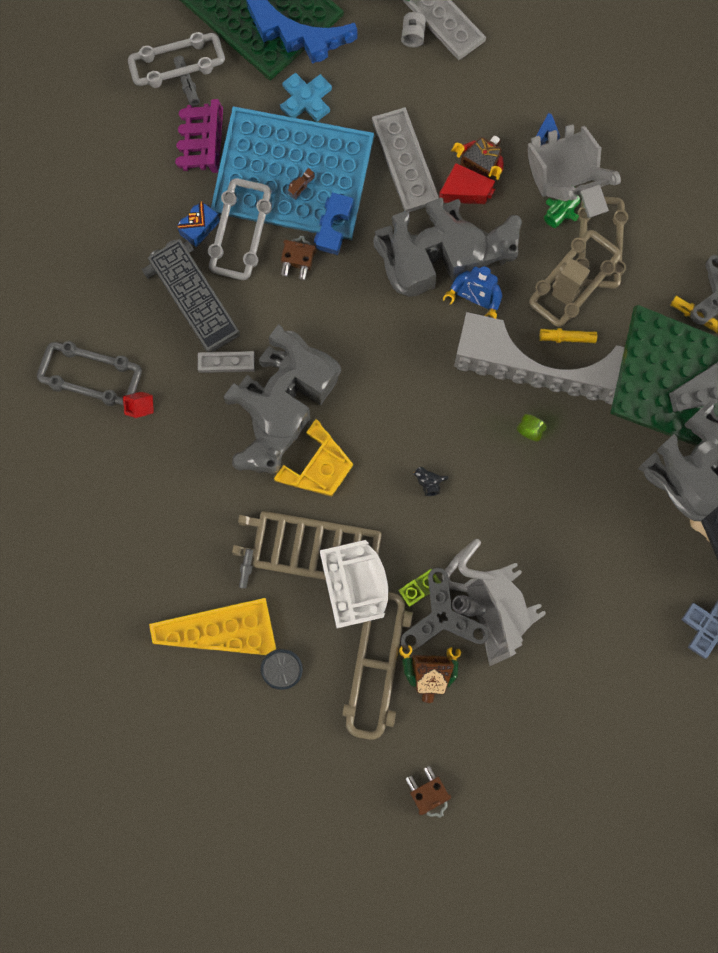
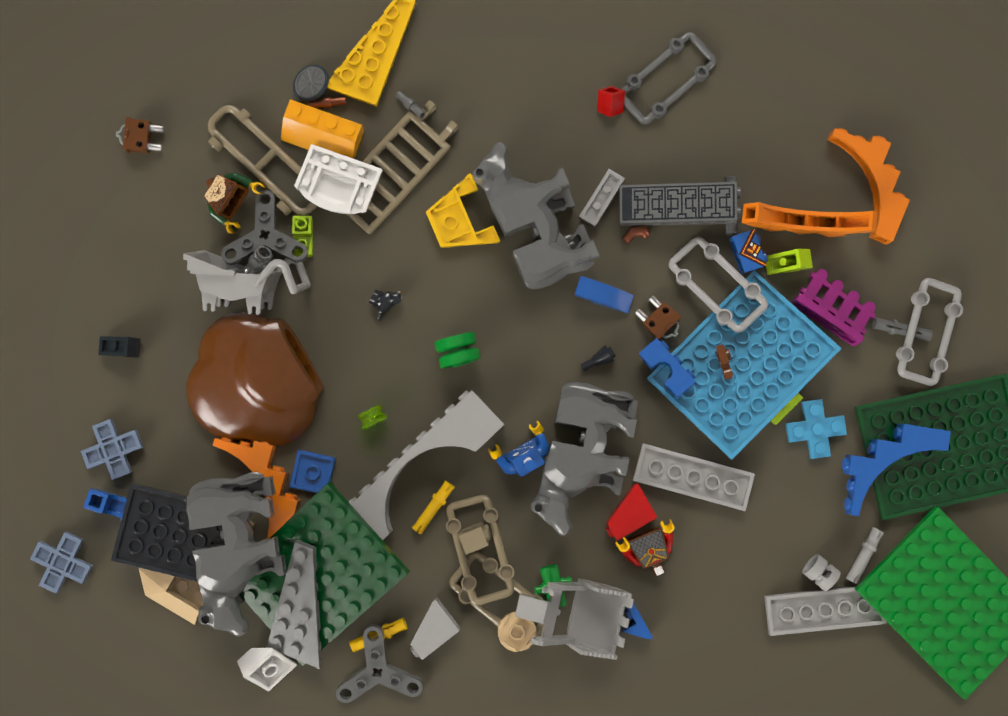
camera: 125 degrees right, 10 degrees up
none -> black plate [98,336,141,358]
none -> reddish brown plant [186,312,324,447]
none -> orange arch [213,437,301,539]
none -> light orange slope [281,99,365,159]
none -> blue tile [289,449,336,493]
none -> copper bar [308,97,347,109]
none -> light grey slope [410,597,460,660]
none -> green wheel [434,332,481,369]
none -> tan tile [498,612,536,652]
none -> blue slope [574,276,634,314]
none -> black cone [581,345,616,371]
none -> copper arm [621,225,651,244]
none -> orange arch [742,202,878,237]
none -> lime slope [766,249,813,275]
none -> orange arch [827,128,910,245]
none -> light grey pin [846,527,884,584]

